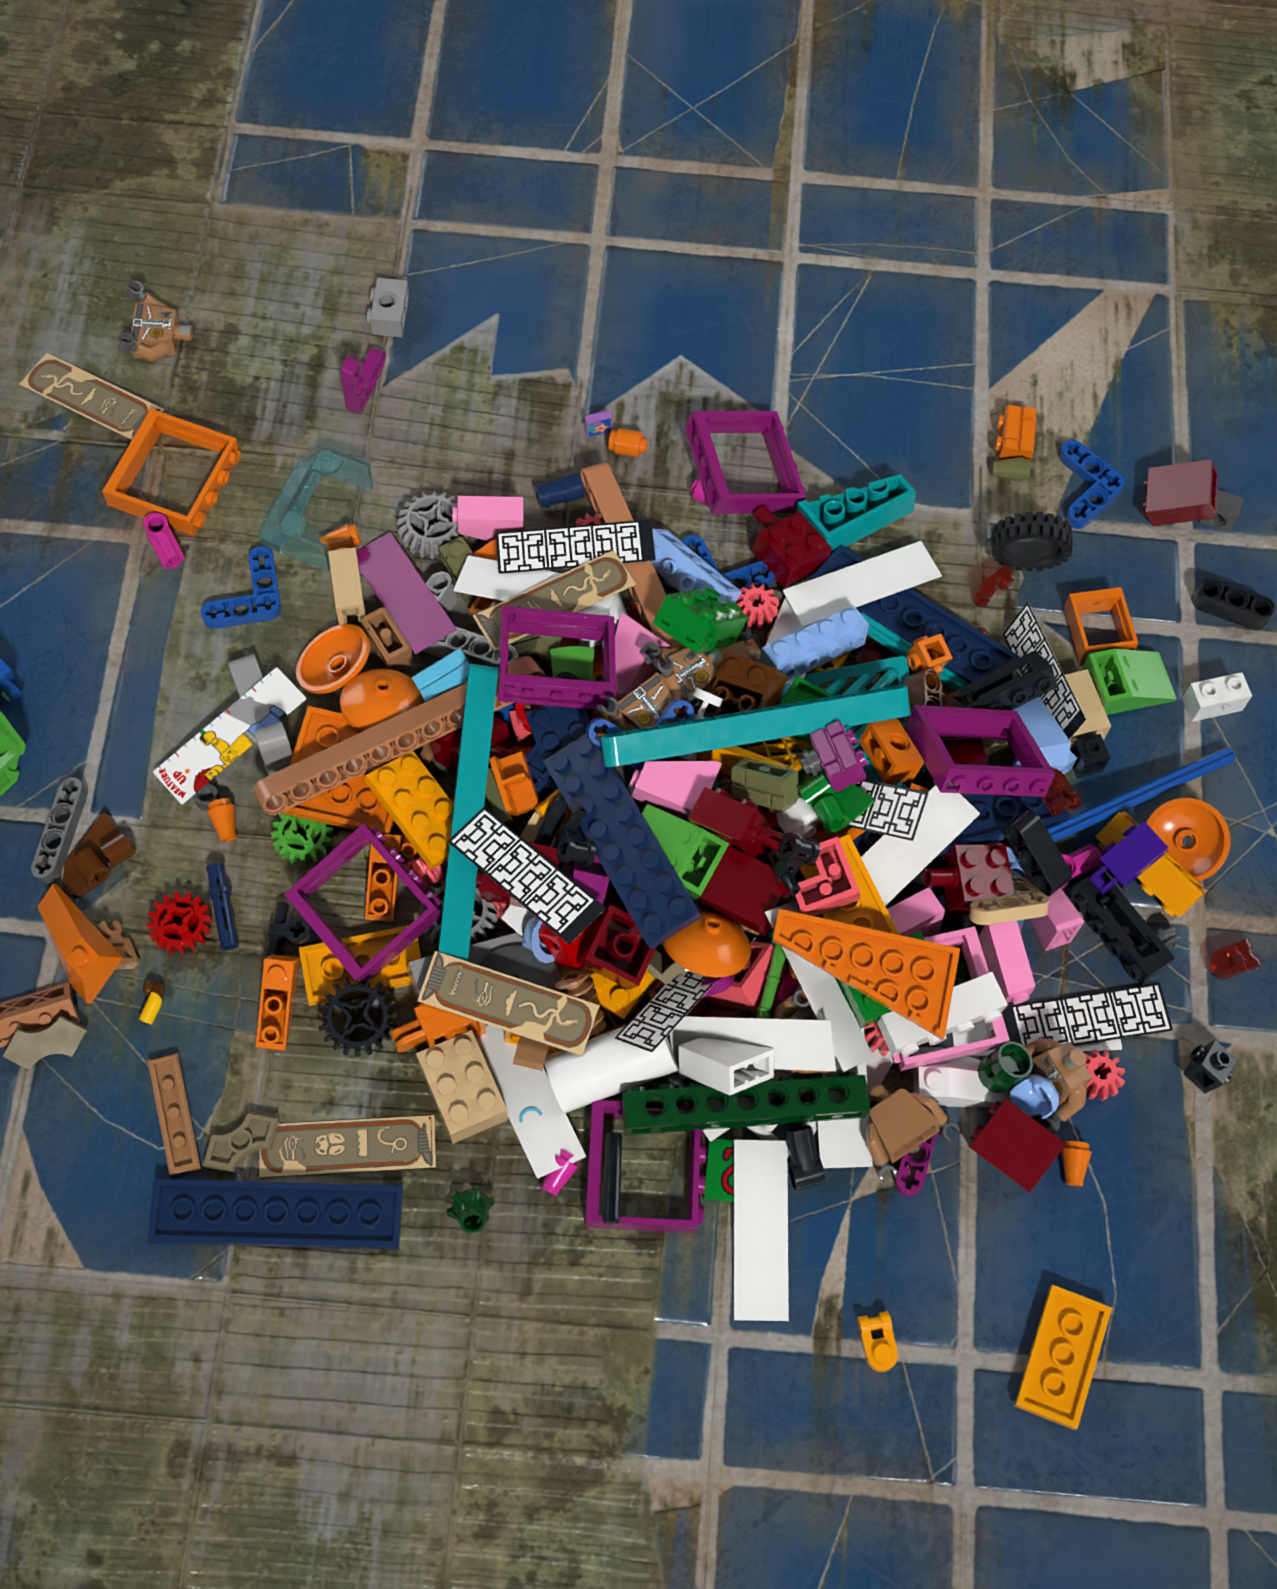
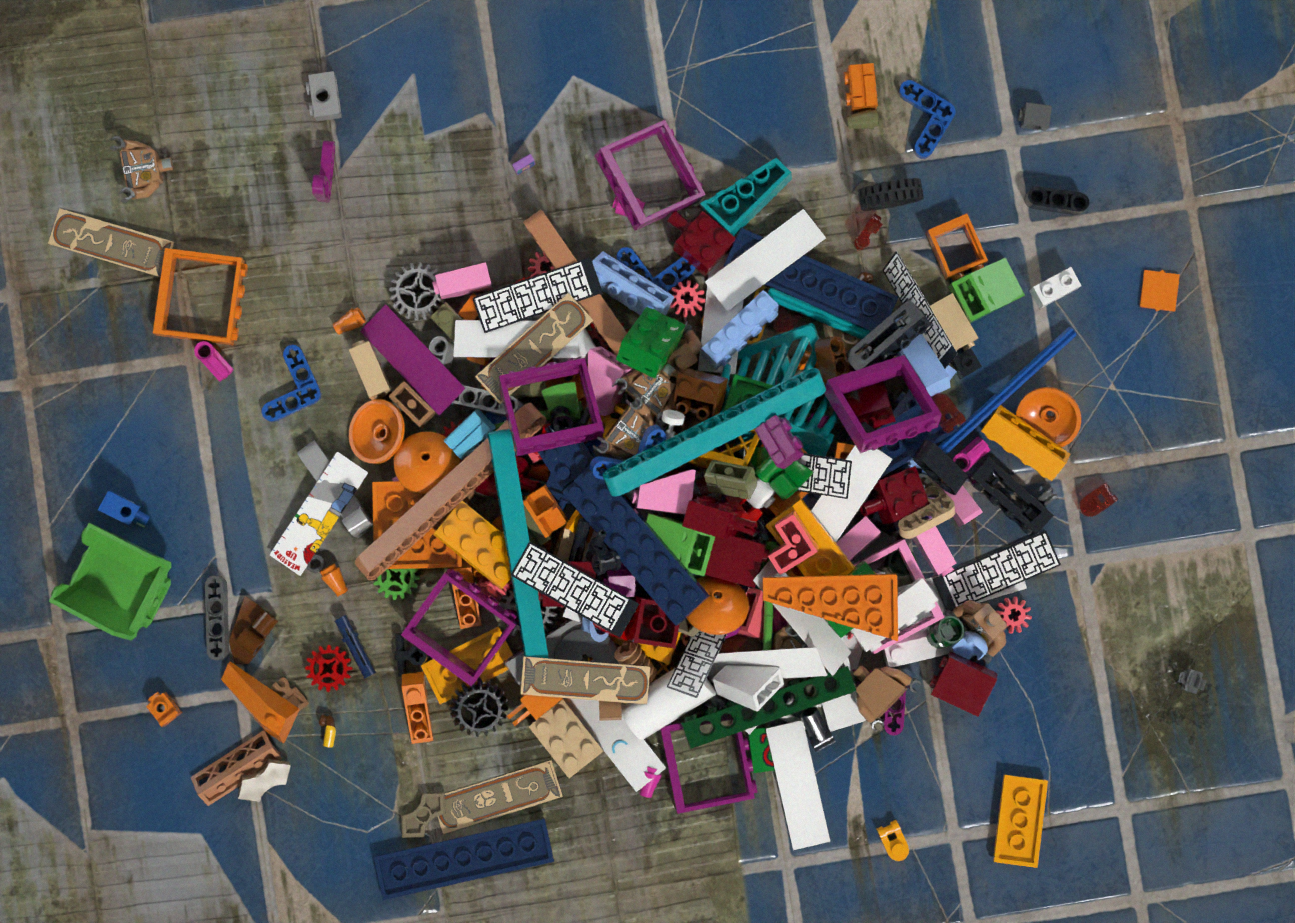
camera: 15 degrees left, 20 degrees up
medium nougat tile [148,1053,202,1178] -> none
clear light blue windscreen [259,449,374,571] -> none
dark green rock [446,1185,495,1233] -> none
dark blue piece [534,473,585,508] -> none
black axle [603,1132,622,1224] -> none
orange brick [608,428,648,458] -> none
black piece [767,832,820,895] -> none
dark grey plate [799,749,824,777] -> none
orange brick [859,718,925,784] -> none
orange brick [906,634,953,674] -> none
orange cone [1062,1141,1092,1187] -> none
dark purple brick [1089,821,1168,895] -> none
brick [1143,459,1218,526] -> none
black brick [1183,1040,1237,1093] -> none

